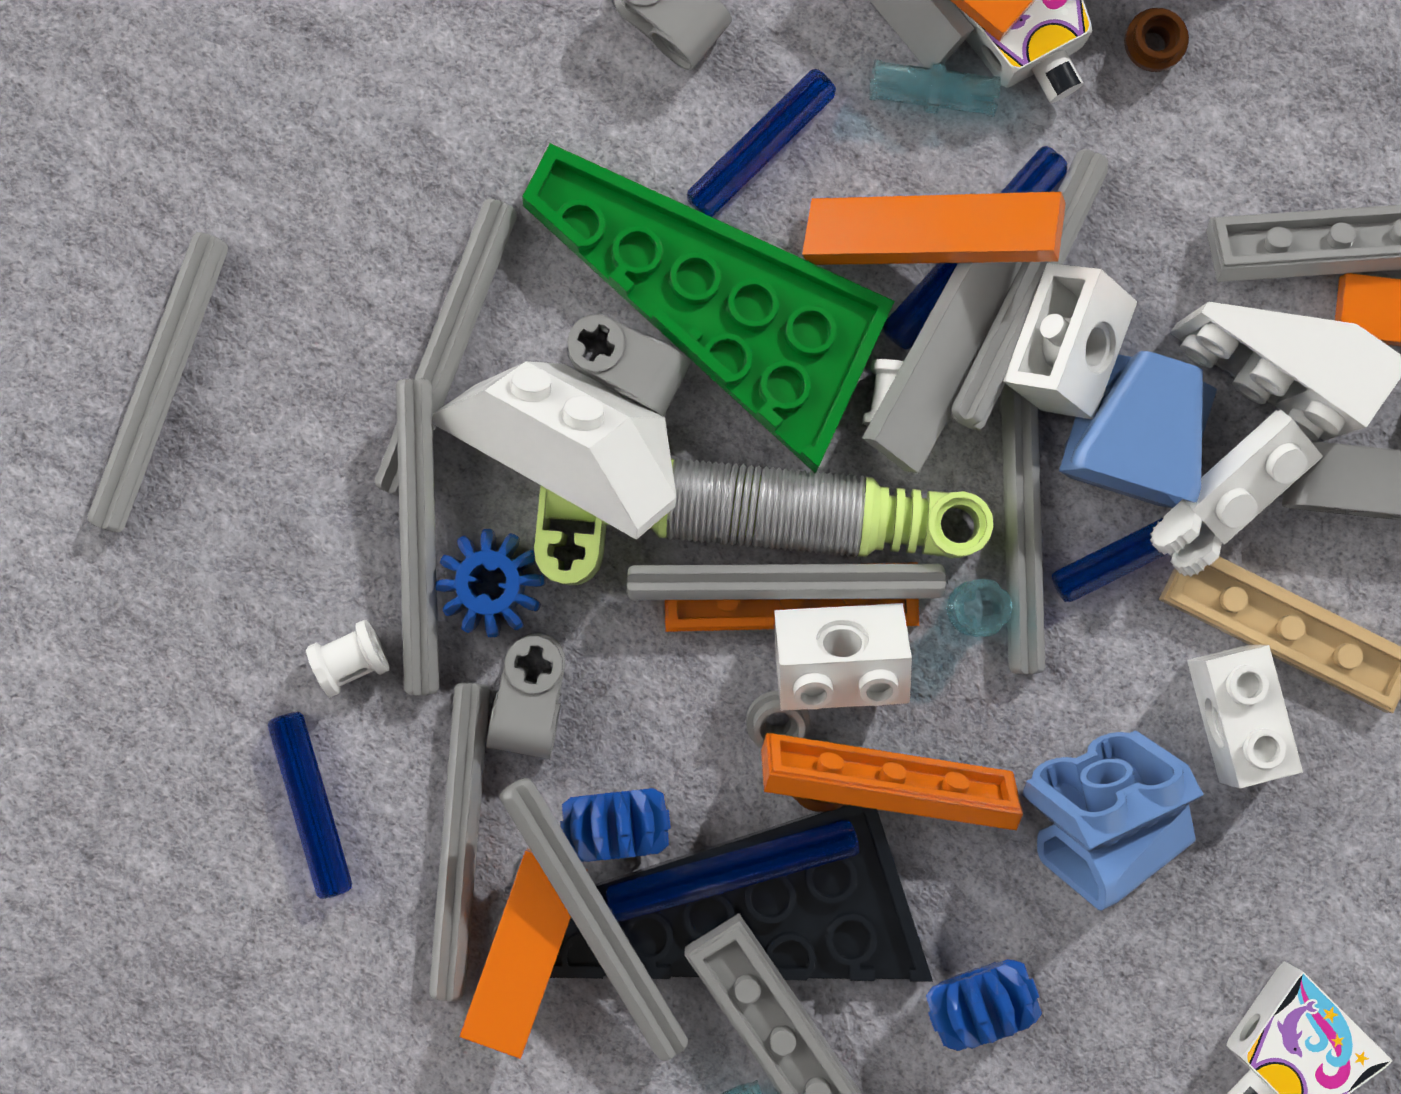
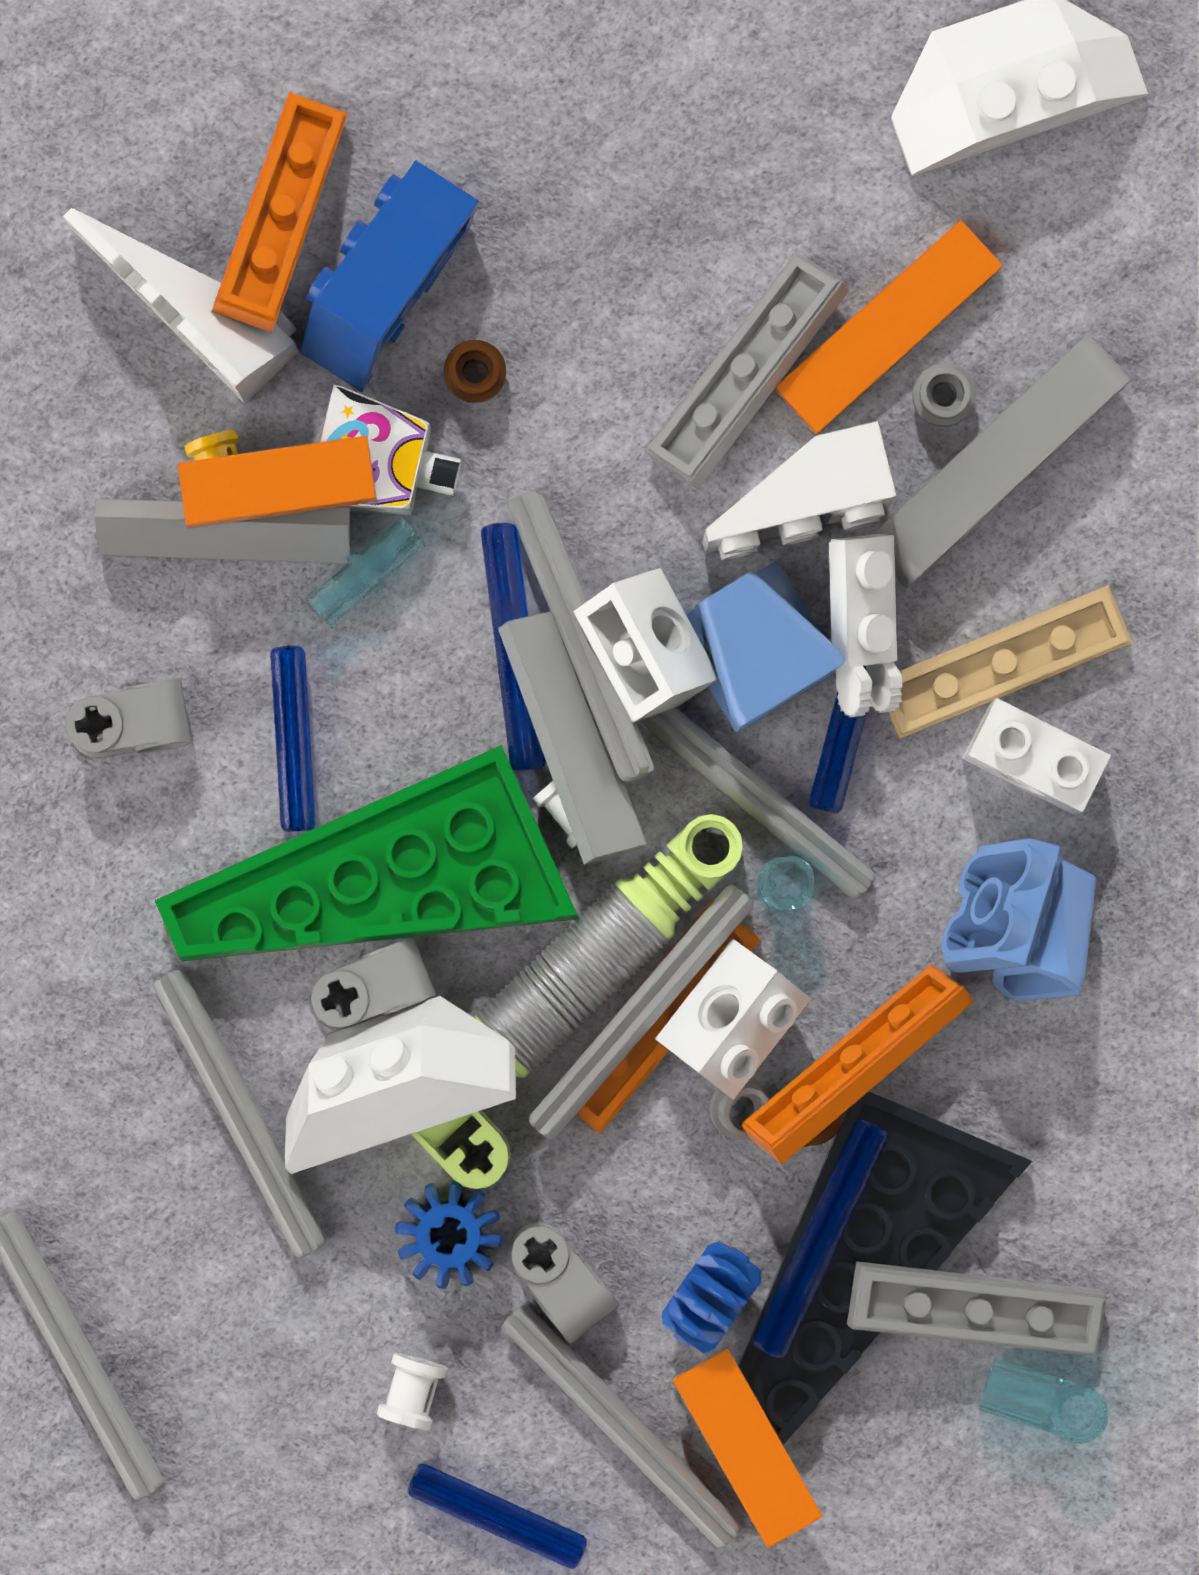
camera: 55 degrees left, 0 degrees up
light grey axle [396,378,439,696] -> none
light grey axle [500,778,688,1061] -> none
orange tile [802,192,1066,265] -> none
blue gear [926,959,1042,1051] -> none

